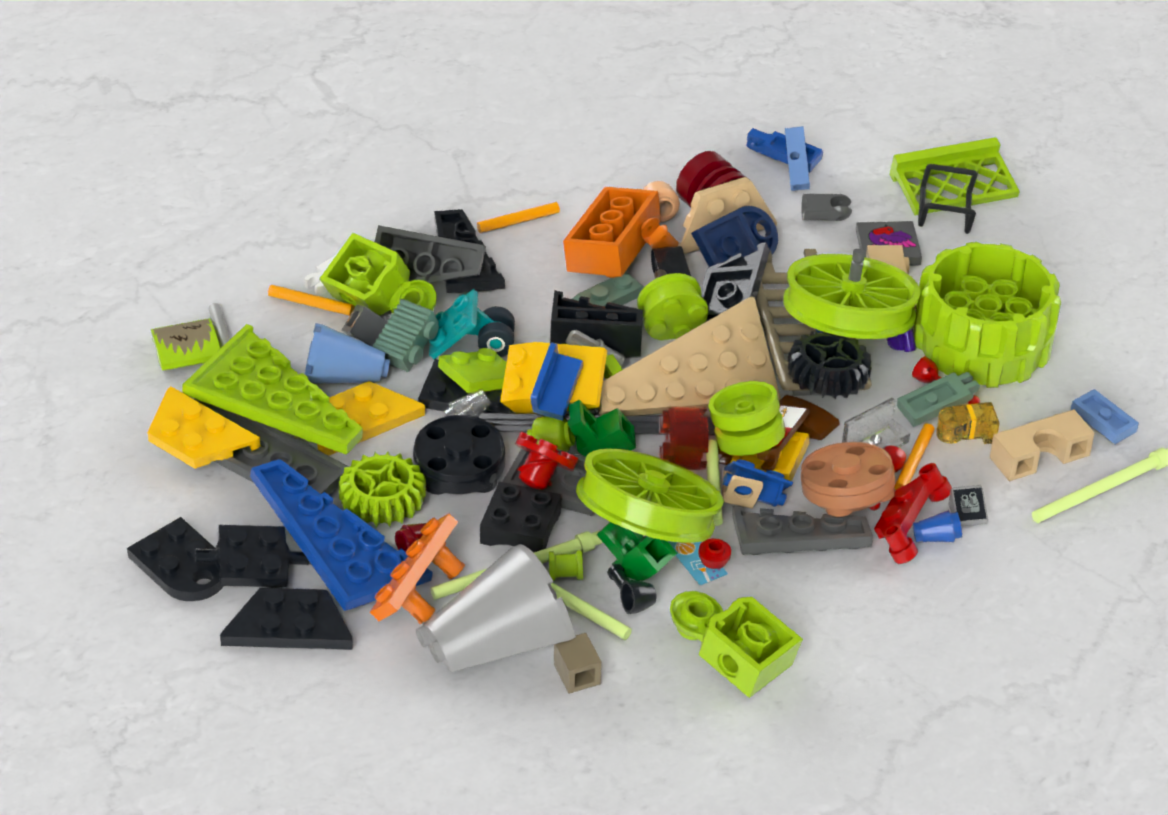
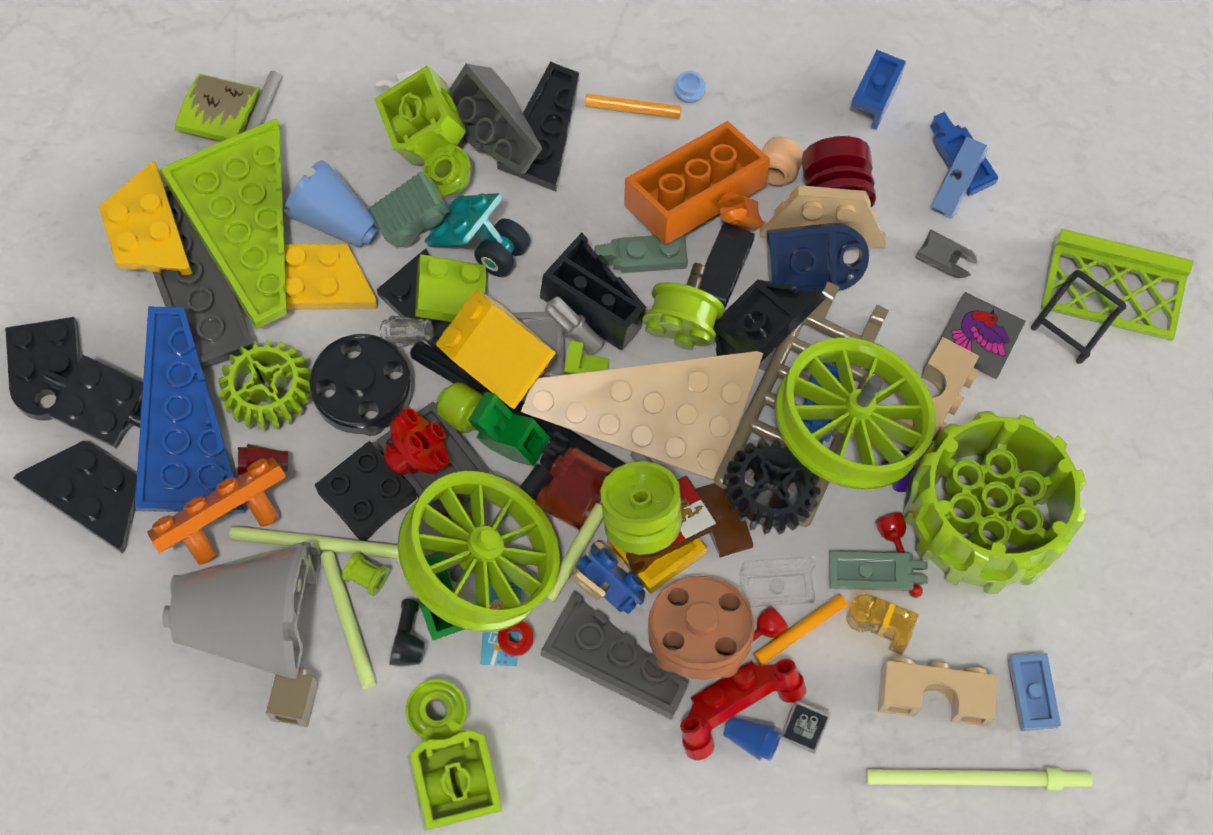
camera: 30 degrees right, 25 degrees up
light orange bar [268,285,354,316] -> none
dark grey panel [341,305,388,346] -> none
blue panel [530,342,583,421] -> none
none -> black bar [519,431,572,504]
none -> light blue plate [674,71,706,102]
none -> blue panel [851,50,906,130]

